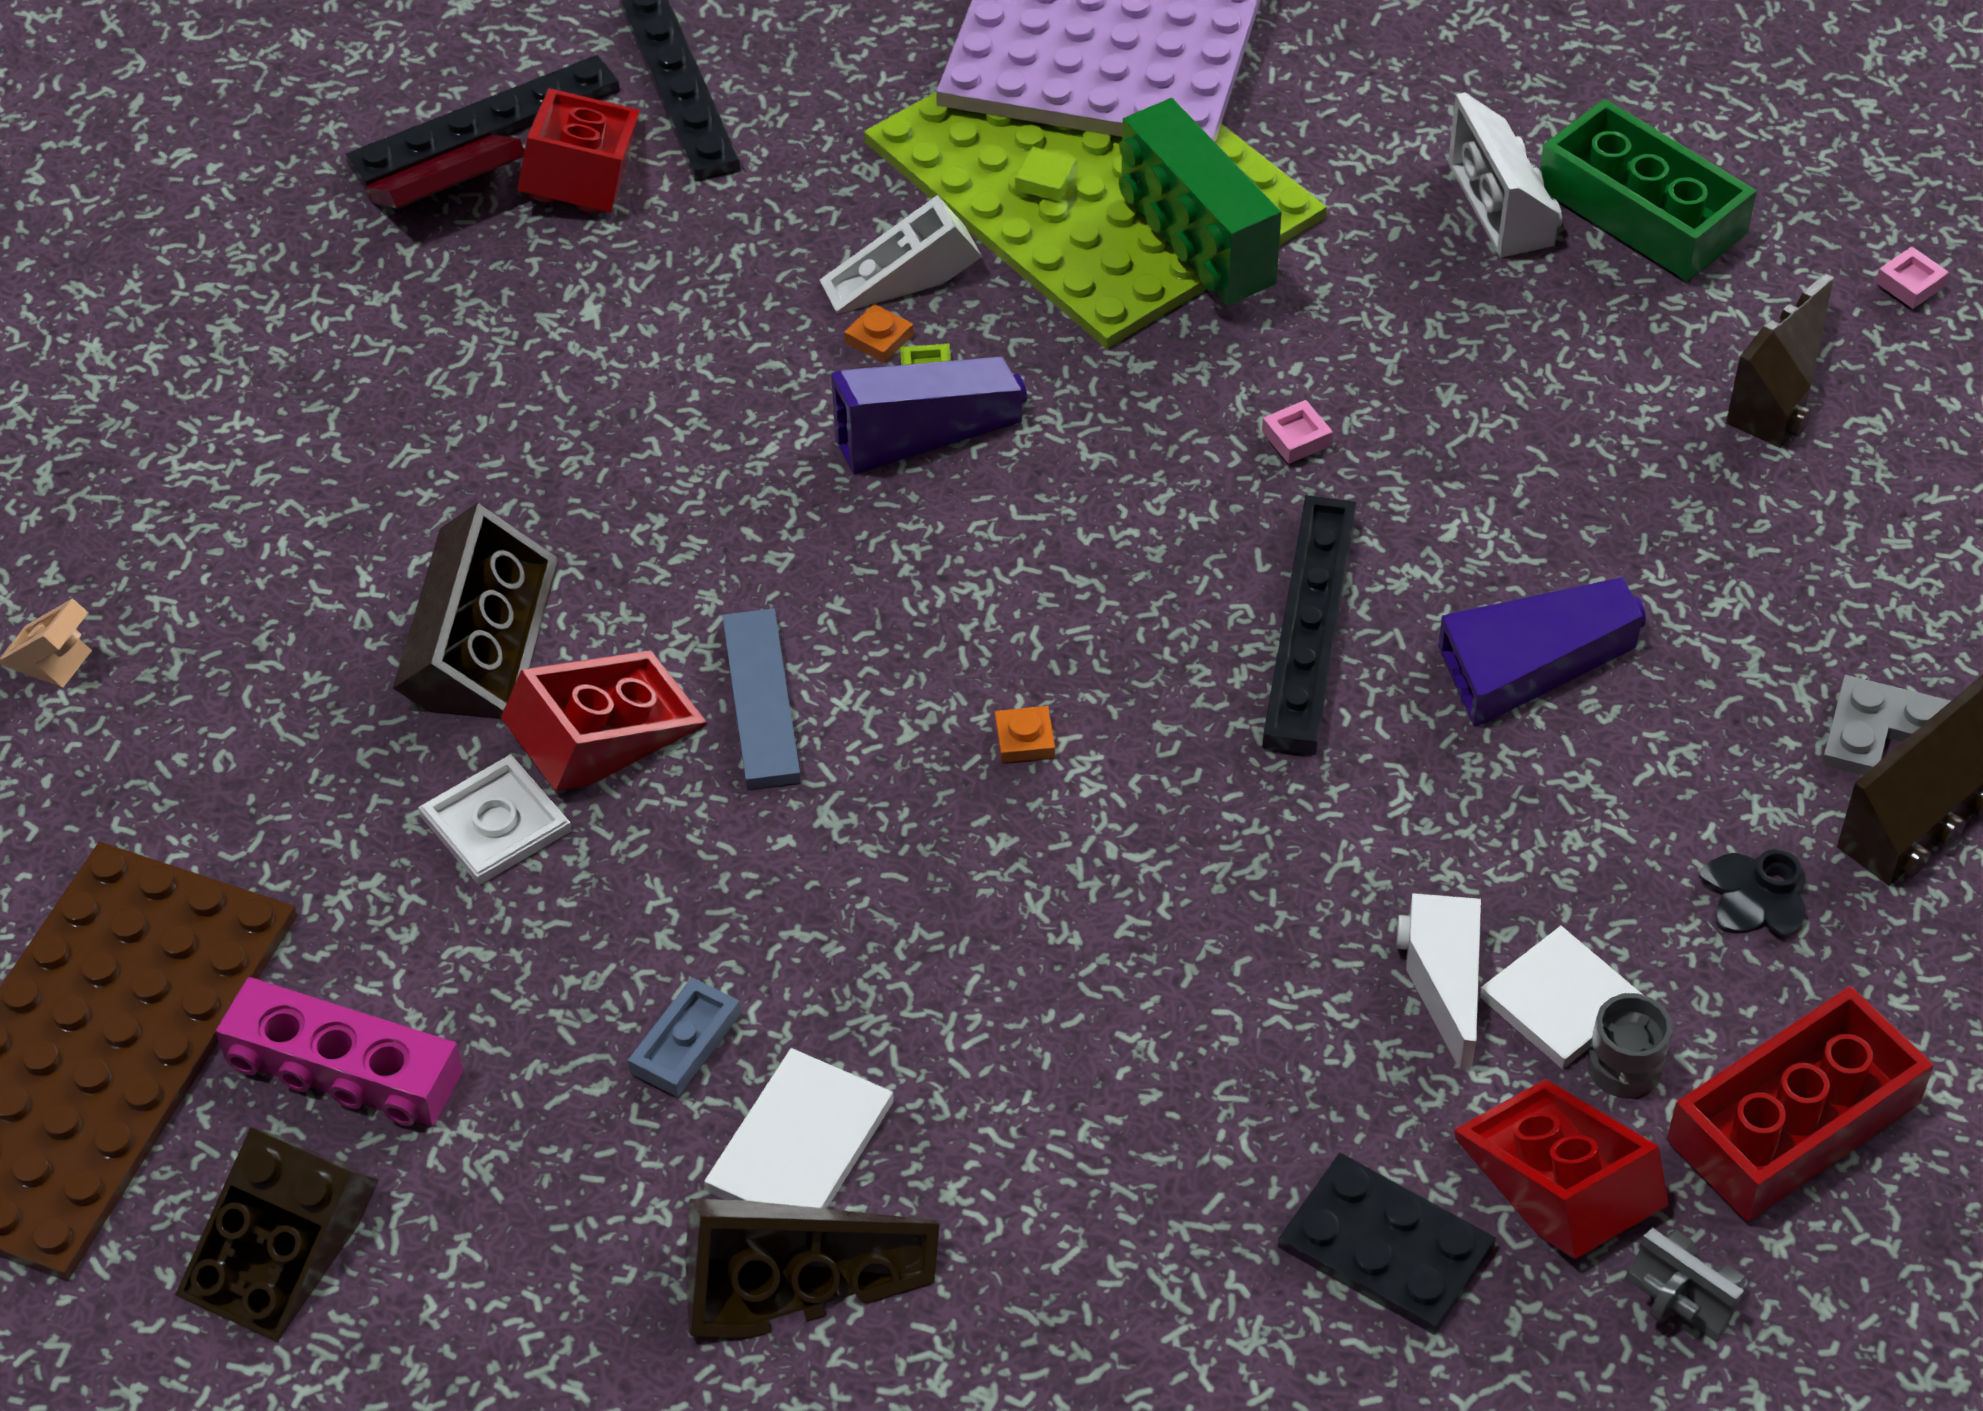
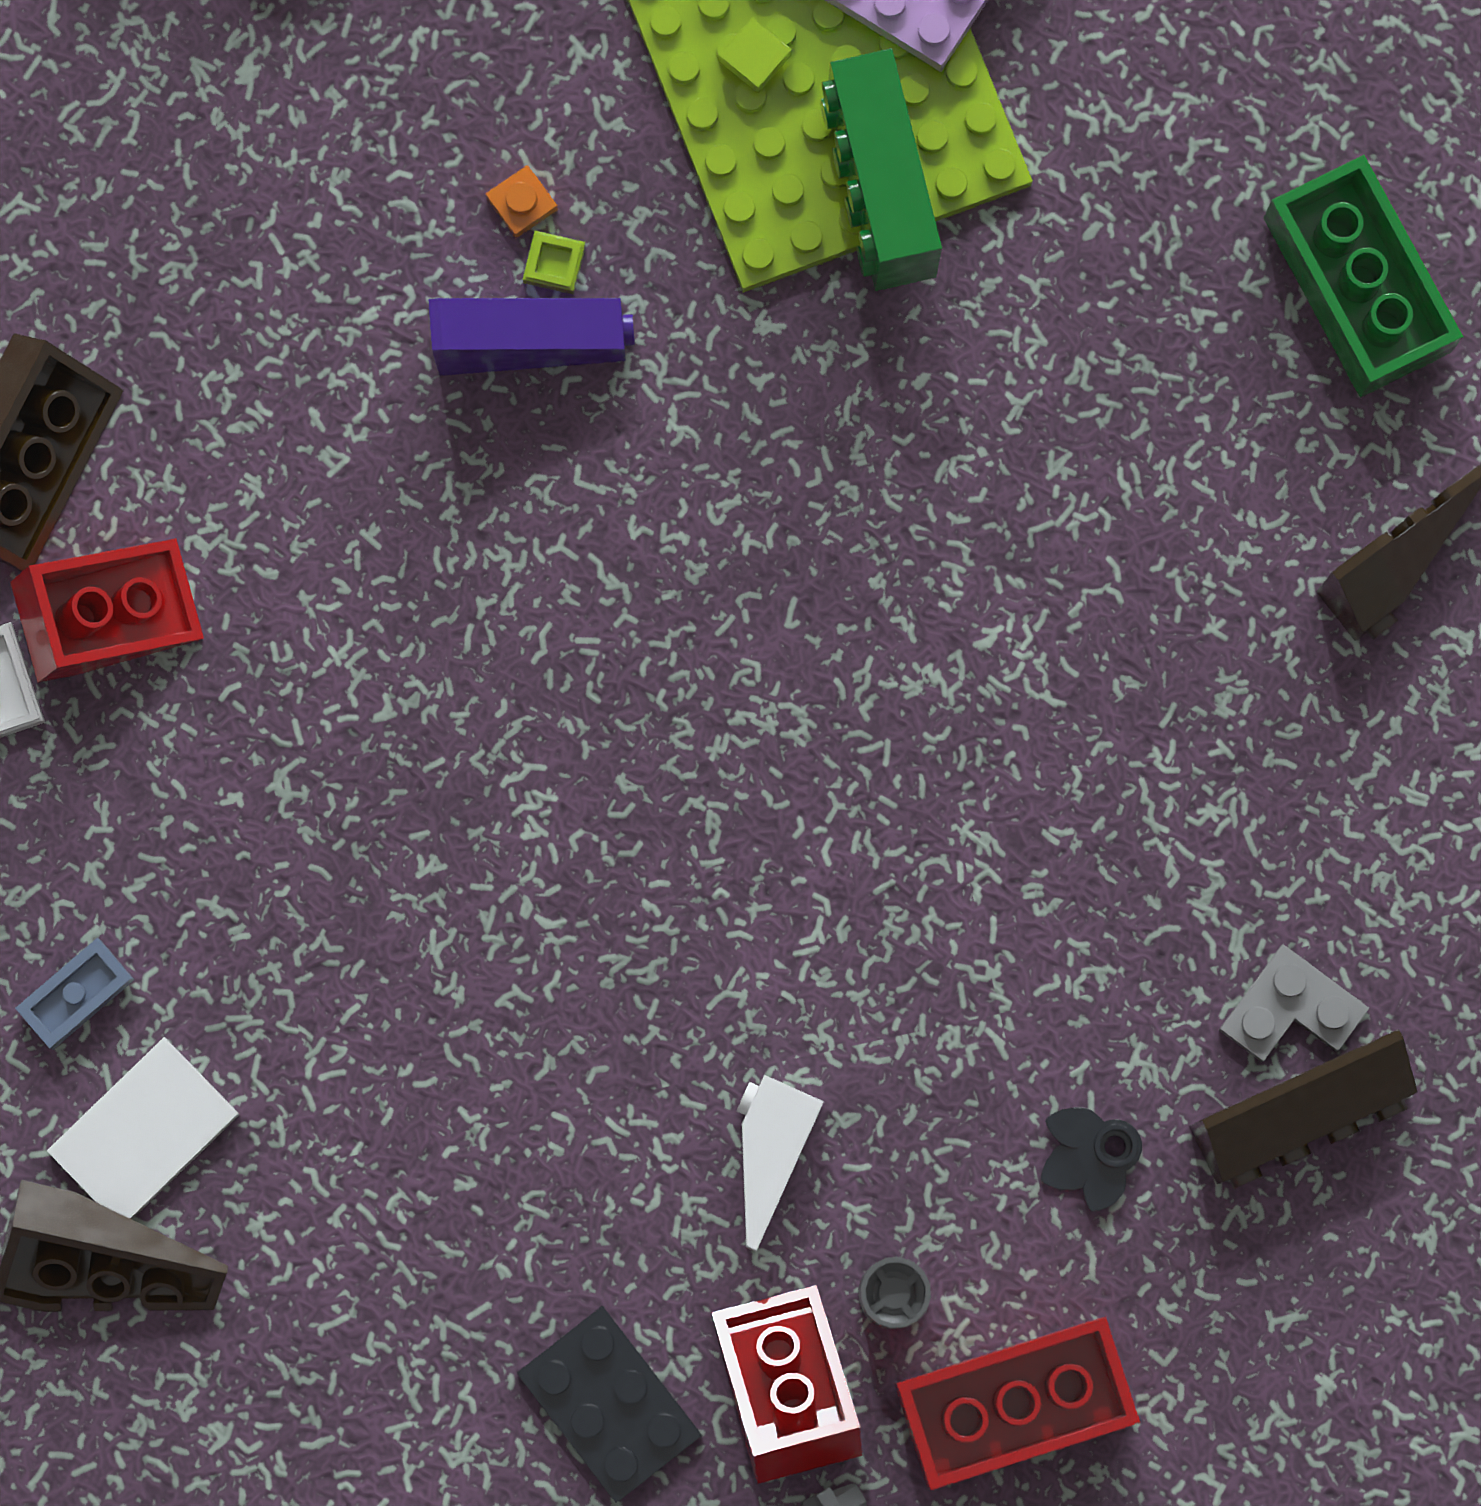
camera: 15 degrees right, 30 degrees up
sand blue tile [722,608,801,790] -> none
white slope [820,195,982,314] -> none
orange plate [995,706,1055,763] -> none
bright pink plate [1262,400,1333,464] -> none
black plate [1262,495,1357,755] -> none
dark purple slope [1438,577,1646,726] -> none
white slope [1448,93,1562,258] -> none
white tile [1480,926,1643,1069] -> none

